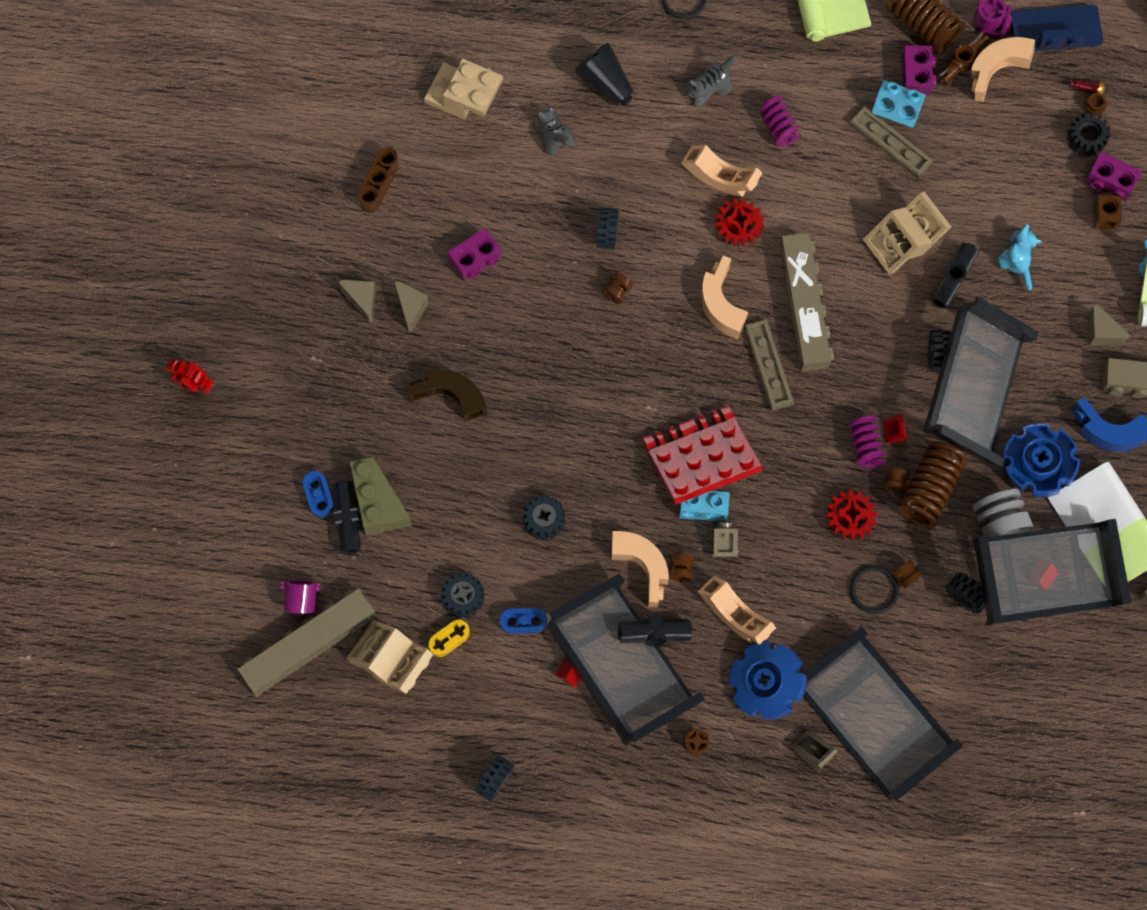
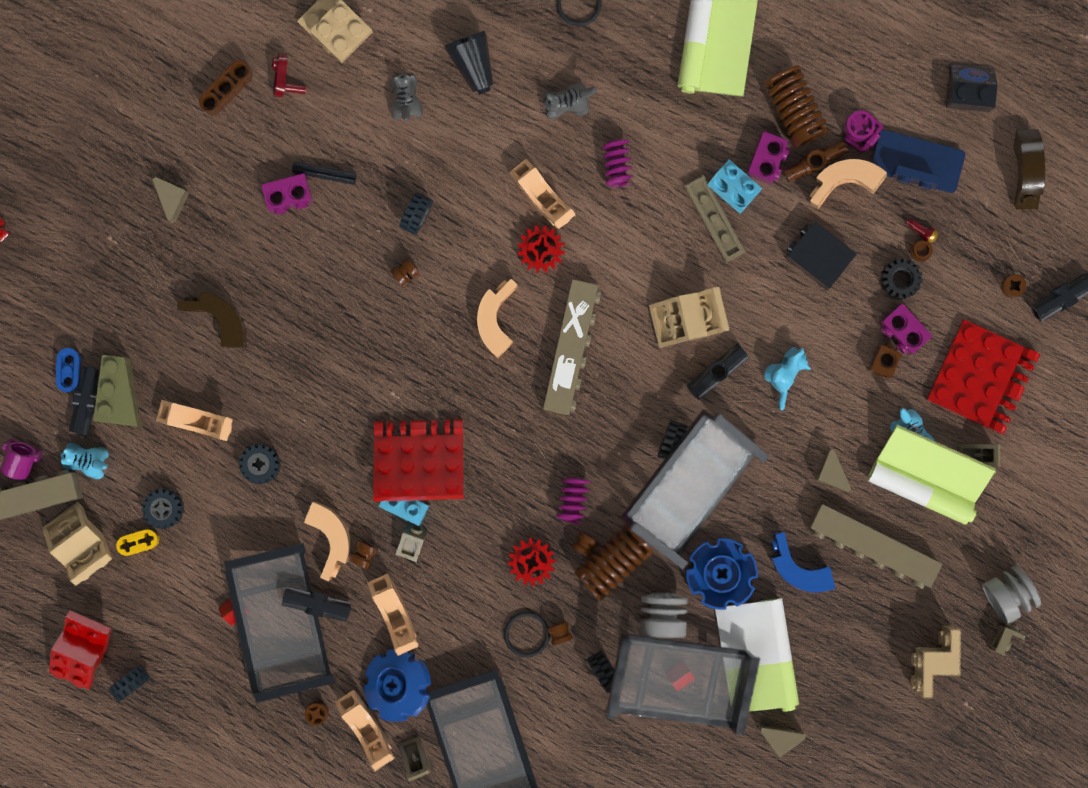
camera: 25 degrees right, 15 degrees up
dark tan slope [395,281,429,332] -> none
blue plate [500,608,548,634] -> none
dark tan tile [744,319,794,411] -> none
red slope [883,414,907,443] -> none
none -> red bracket [49,611,111,690]
none -> medium azure animal [60,442,109,479]
none -> light nougat arch [156,400,233,441]
none -> dark red piece [272,53,306,98]
none -> black axle [292,161,357,185]
none -> light nougat arch [335,690,394,771]
none -> black brick [785,221,857,291]

